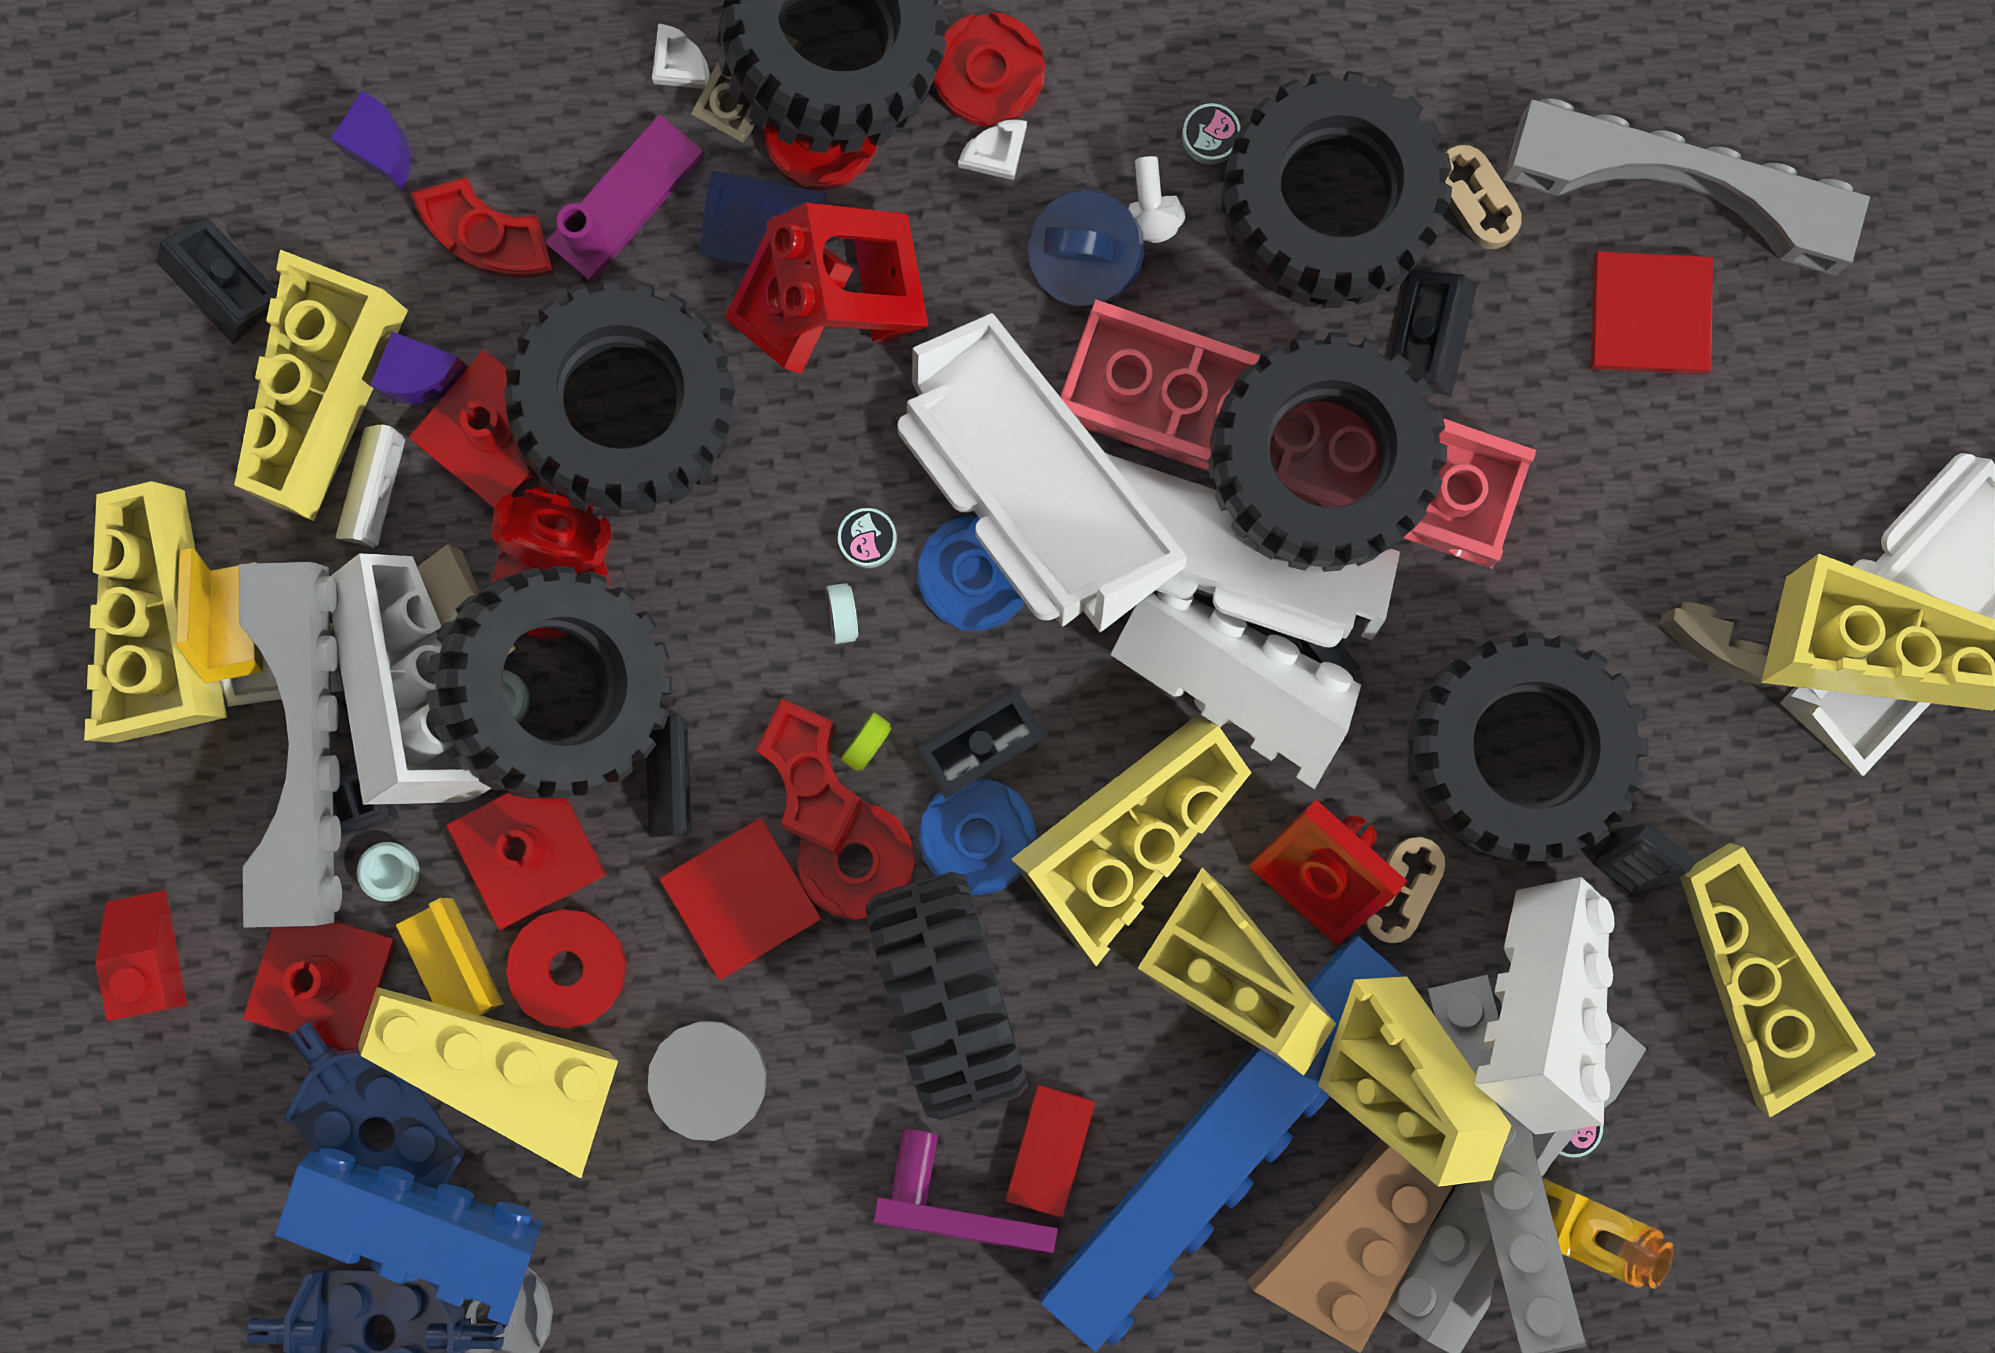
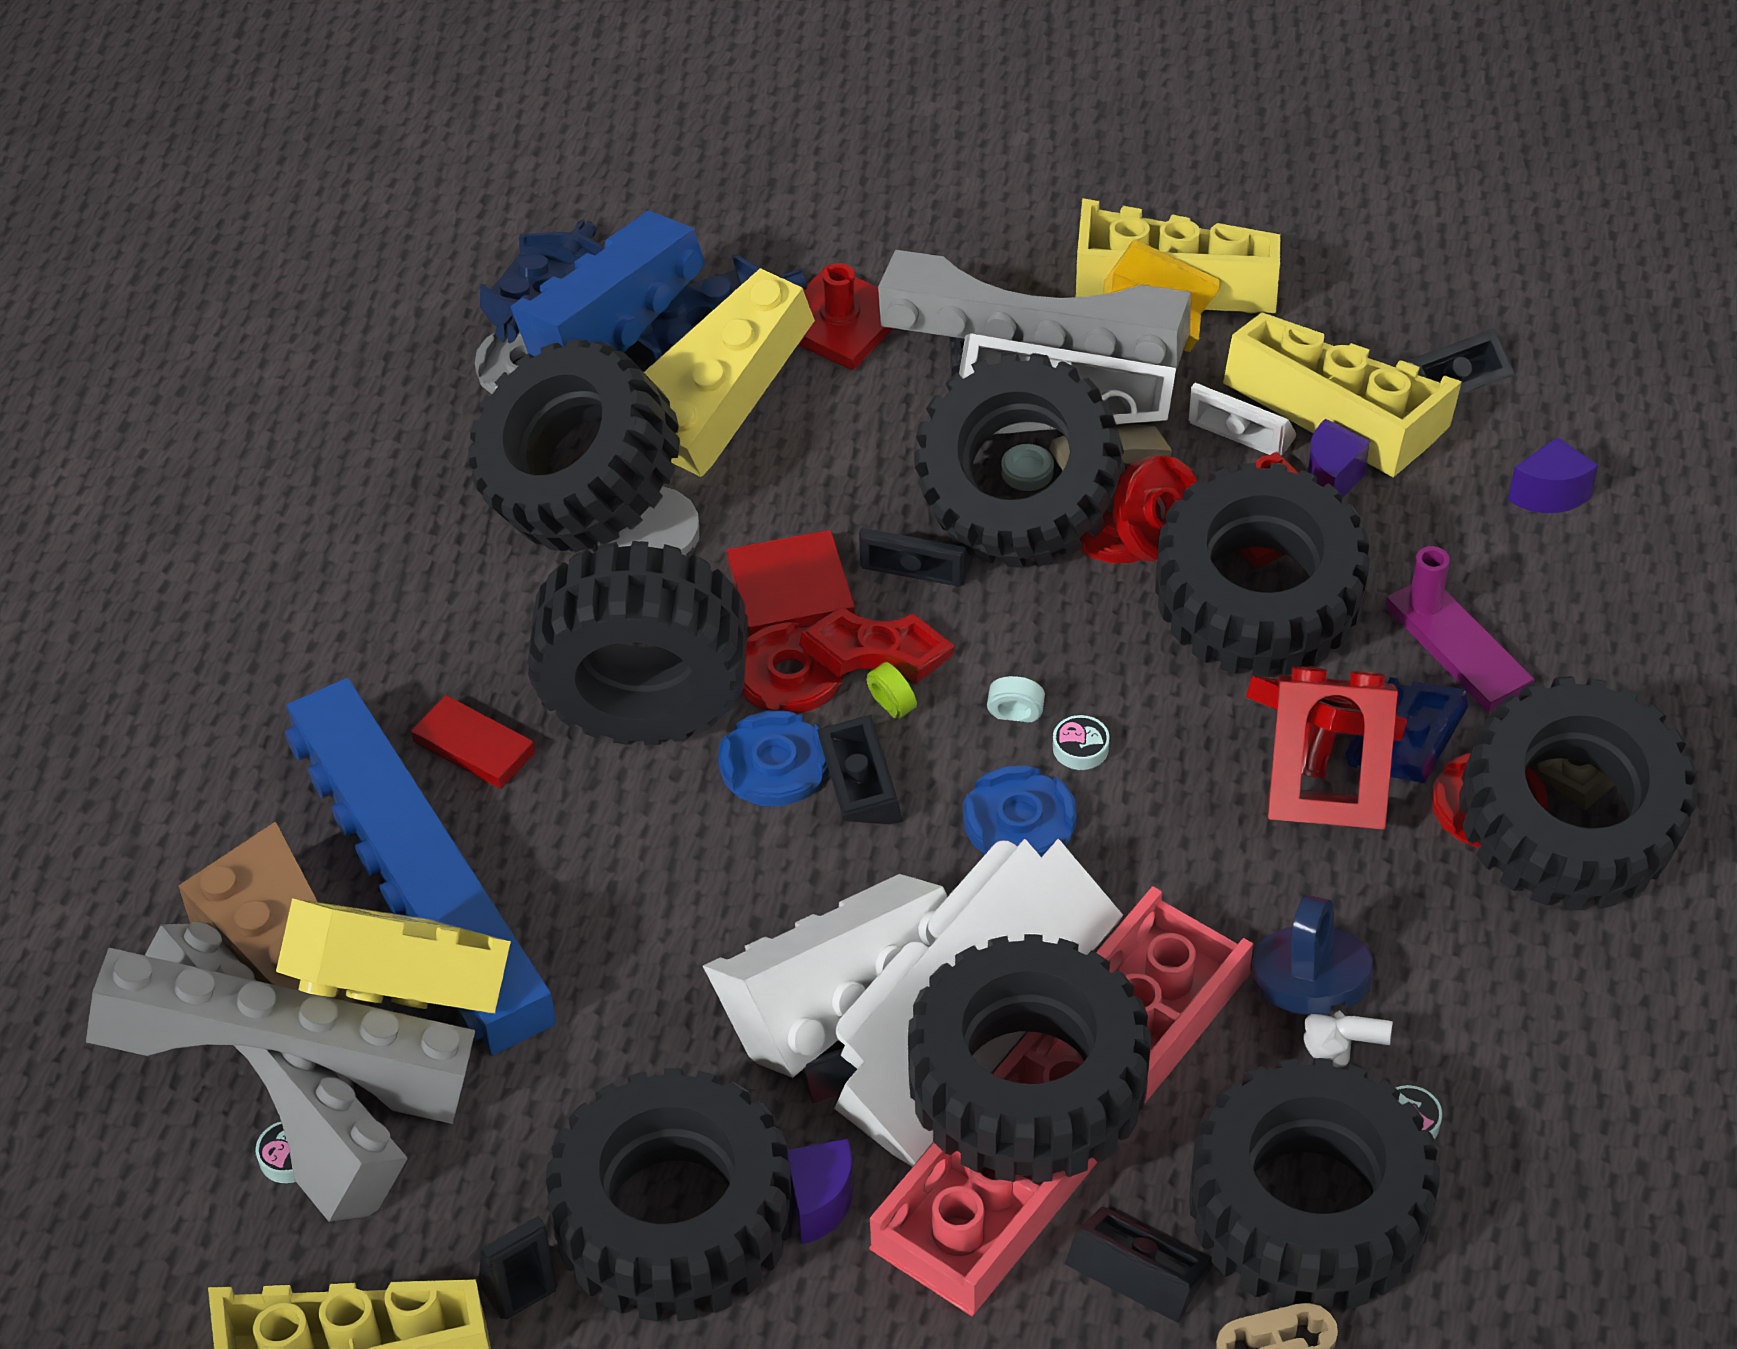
camera: 110 degrees right, 35 degrees down
red slope [96,890,187,1021] -> none
light aqua tile [357,842,419,901] -> none
yellow panel [396,898,504,1016] -> none
red tile [411,177,554,278] -> none
red tile [446,792,607,930] -> none
red tile [506,909,627,1028] -> none
magenta piece [874,1129,1058,1255] -> none
white slope [898,313,1187,632] -> none
red tile [933,12,1045,127] -> none
white tile [958,120,1027,180] -> none
light yellow wedge [1011,715,1251,966] -> none
light yellow wedge [1137,868,1336,1076] -> none
red tile [1249,800,1407,946] -> none
tan beam [1364,837,1445,943] -> none
yellow plate [1455,1178,1674,1289] -> none
white wedge [1474,877,1614,1135] -> none
none -> black tyre [468,340,680,551]
none -> dark purple brick [788,1139,853,1244]

